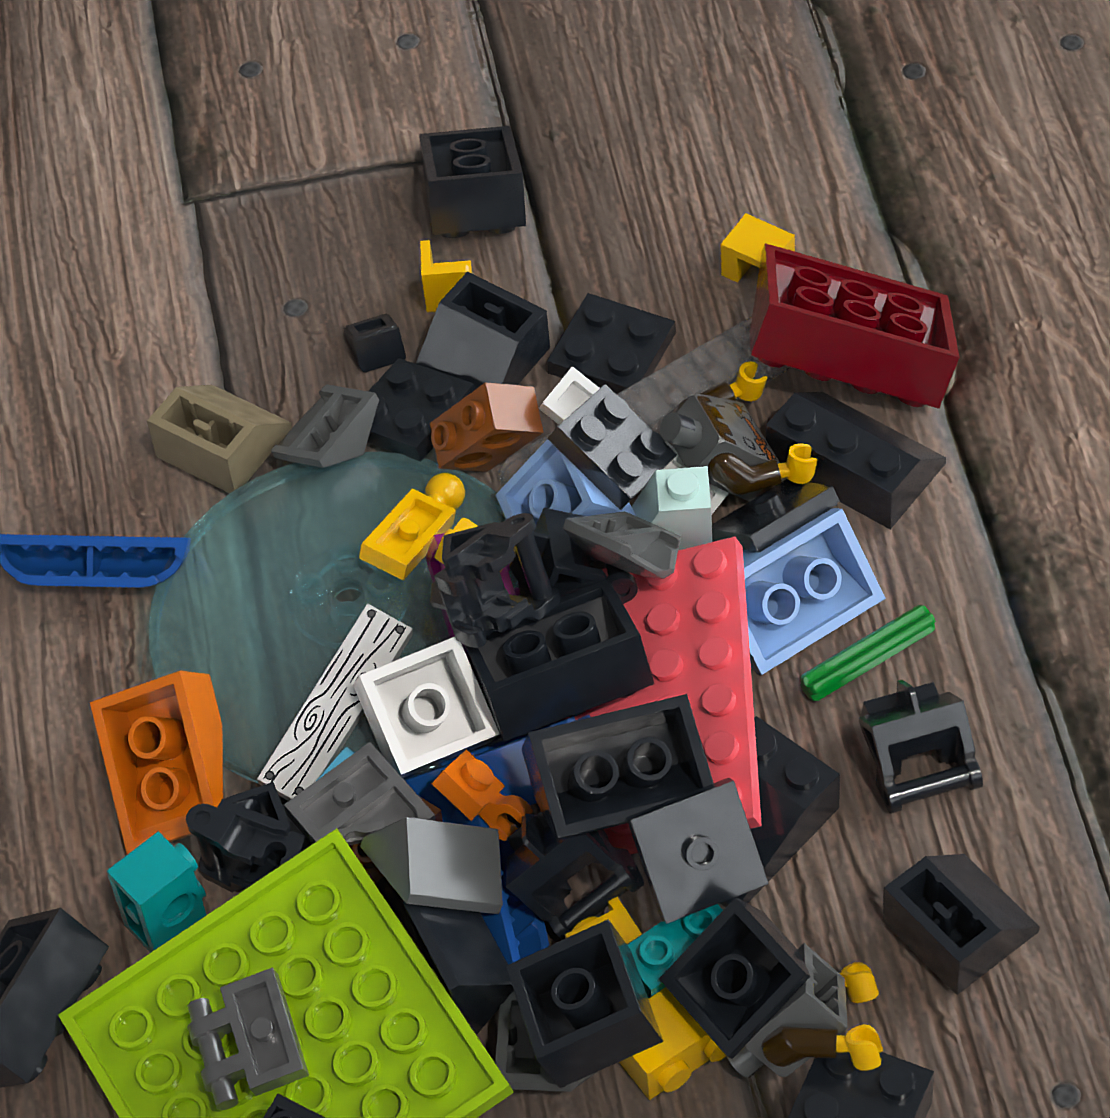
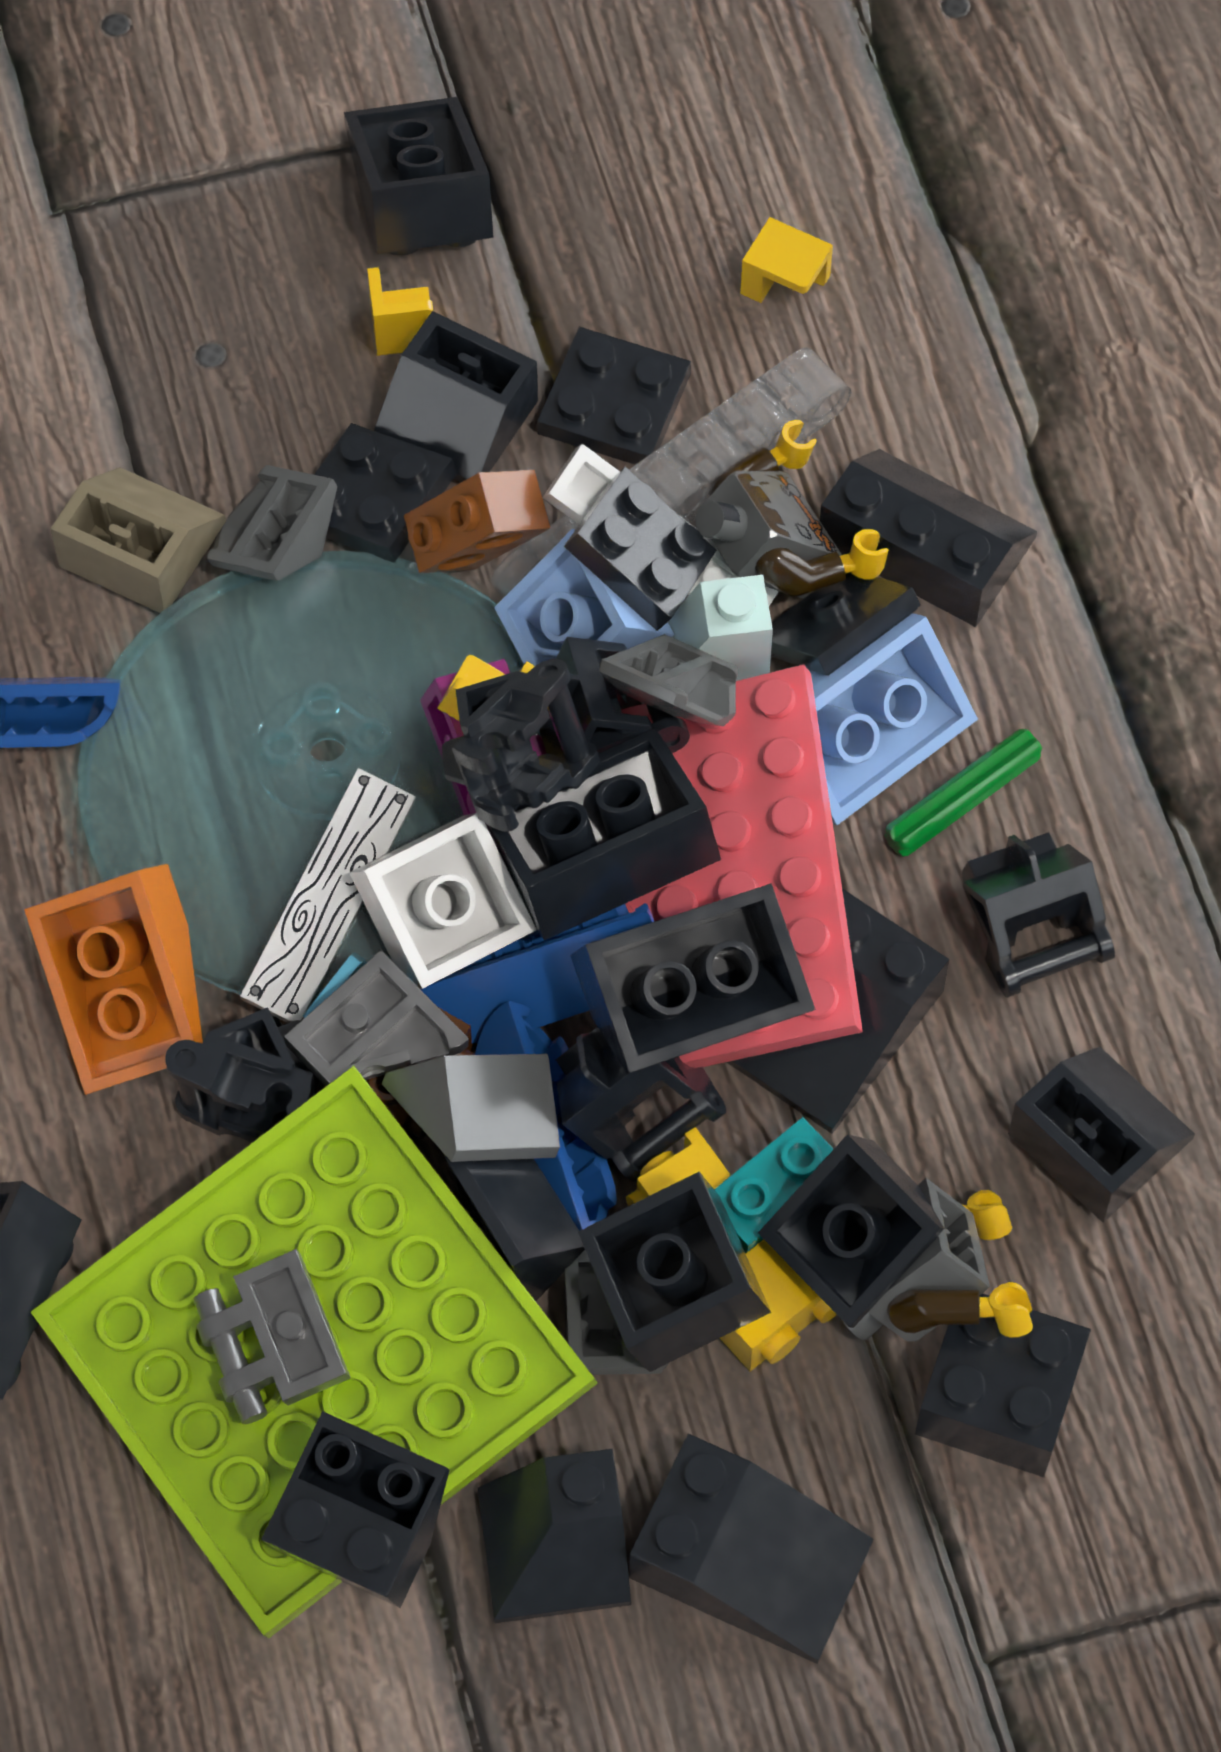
camera: 10 degrees left, 10 degrees up
teal brick [106,831,207,953] -> none
black slope [343,314,406,372] -> none
yellow plate [359,473,465,581] -> none
orange plate [432,749,533,841] -> none
plate [626,778,769,924] -> none
dark red slope [749,243,960,409] -> none

